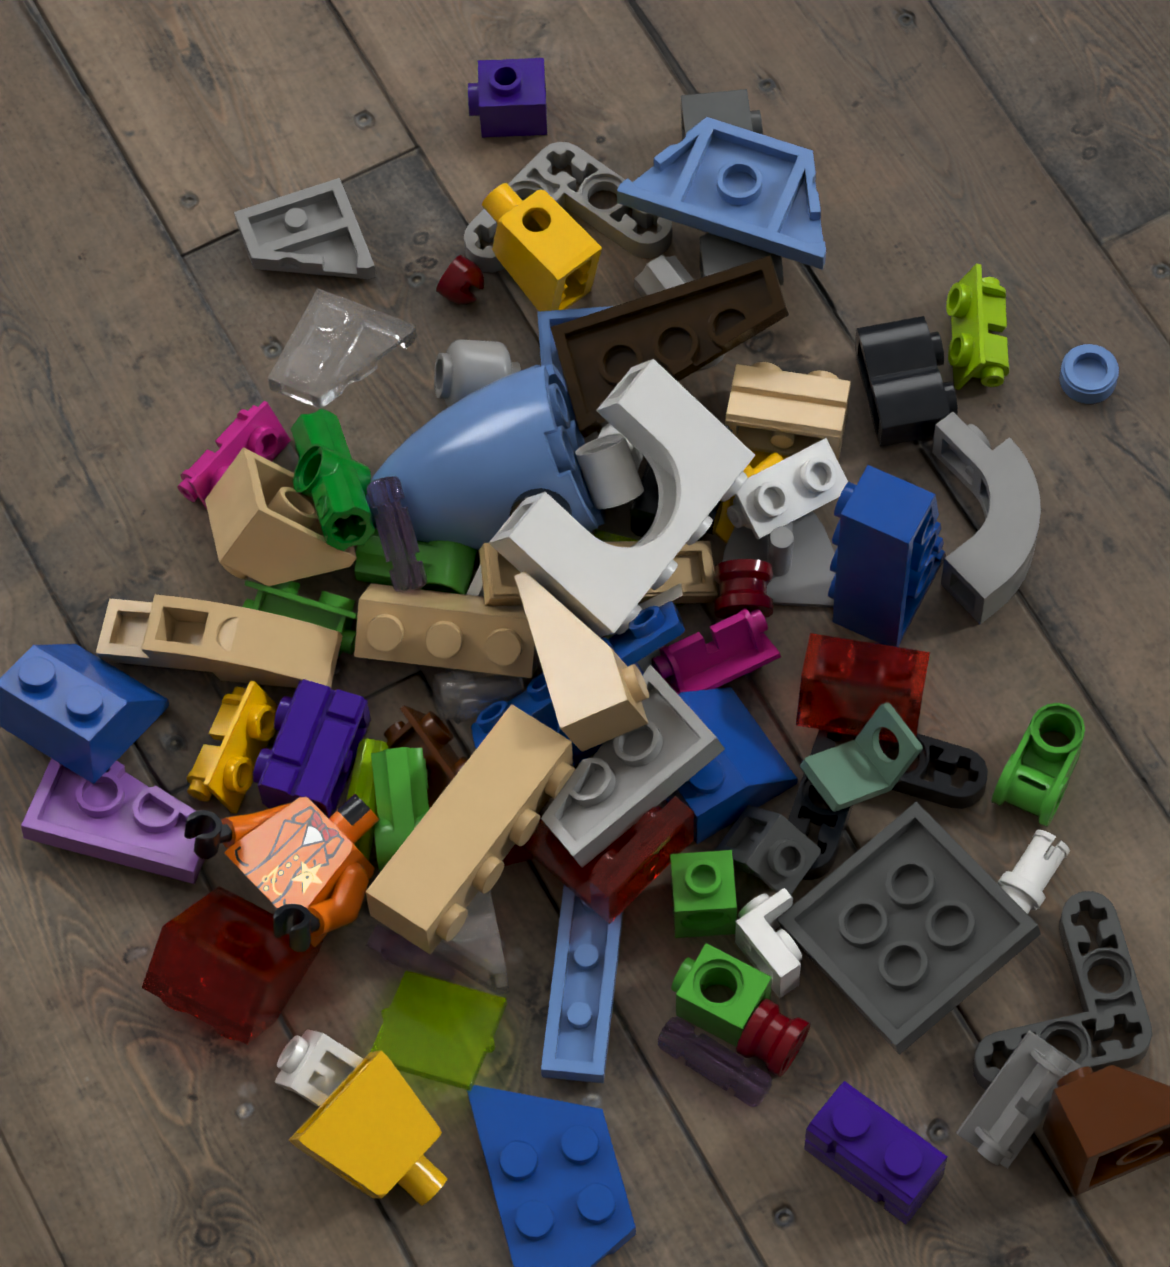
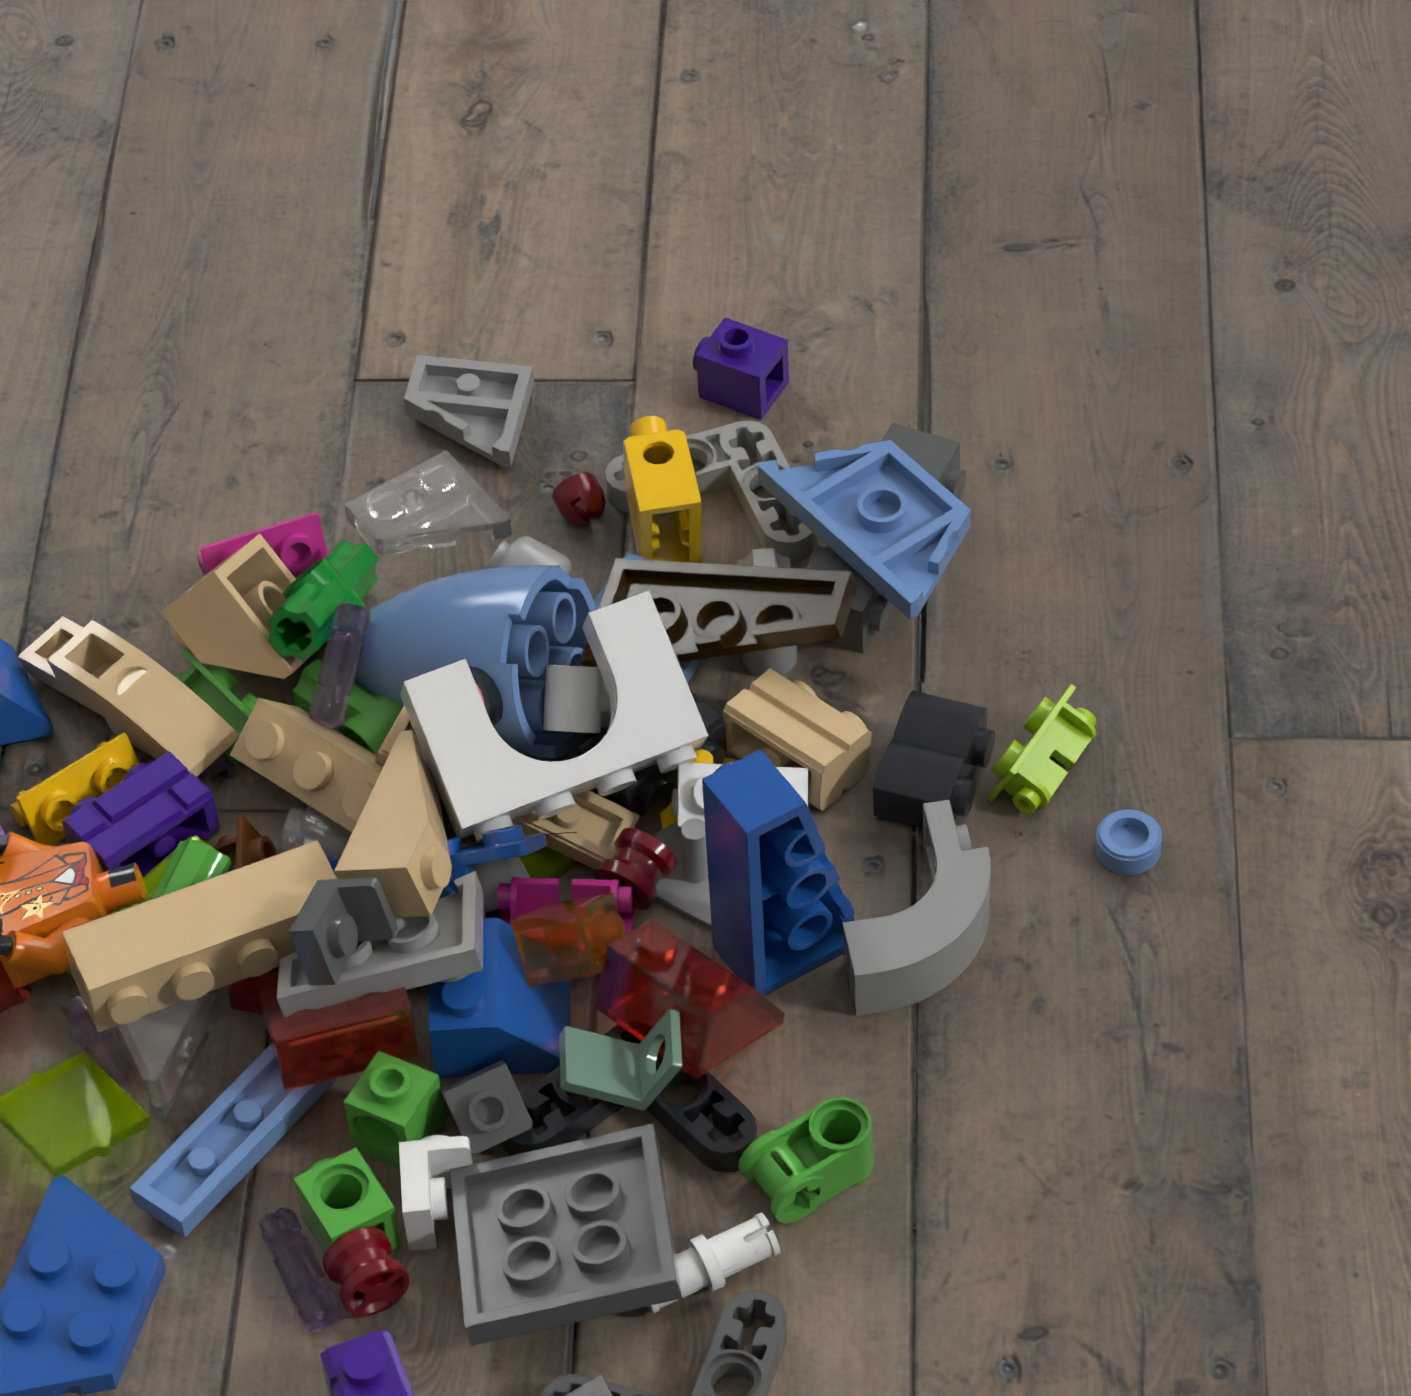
camera: 30 degrees right, 15 degrees down
none -> dark grey bracket [288,877,398,986]
none -> clear orange brick [511,893,630,986]

